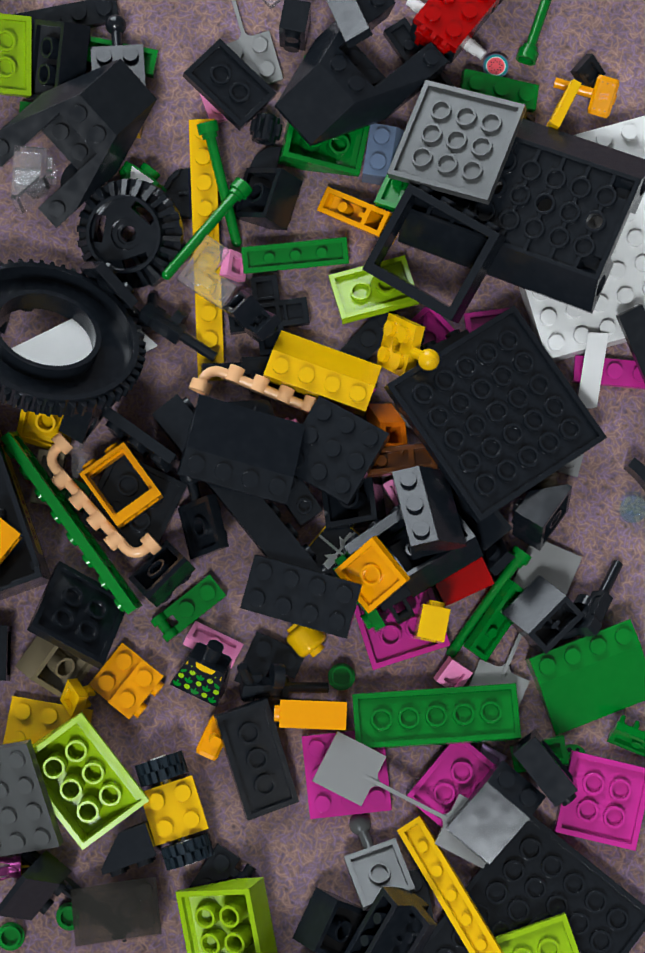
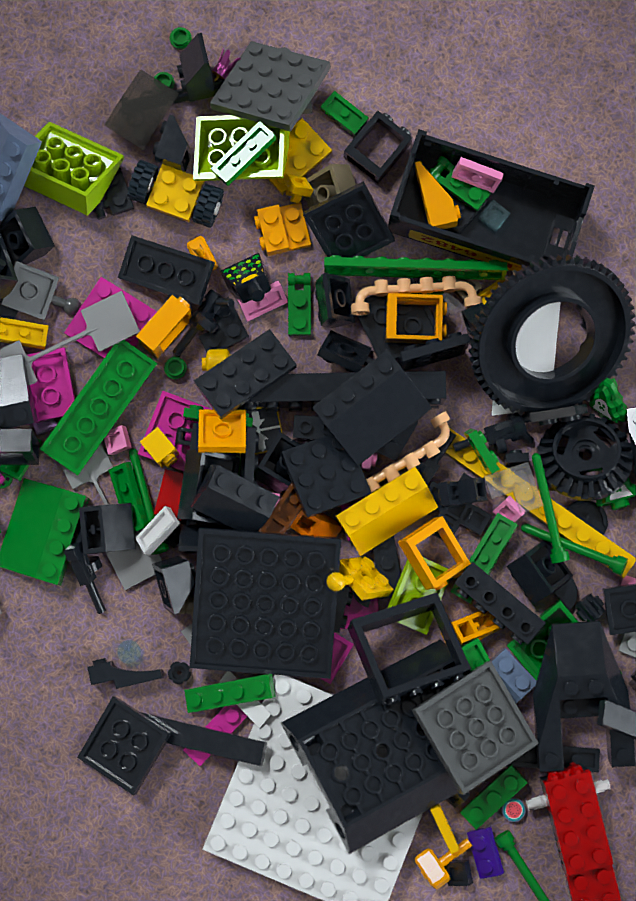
camera: 130 degrees right, 0 degrees up
none -> white tile [136,506,180,556]
none -> black plate [168,661,191,684]
none -> green plate [184,674,276,713]
none -> plate [211,121,277,186]
none -> light orange window [398,516,471,591]
none -> black brick [455,562,547,645]
none -> green plate [464,428,499,474]
none -> dark purple plate [467,826,504,879]
none -> black plate [503,450,530,468]
none -> green rock [589,378,628,423]

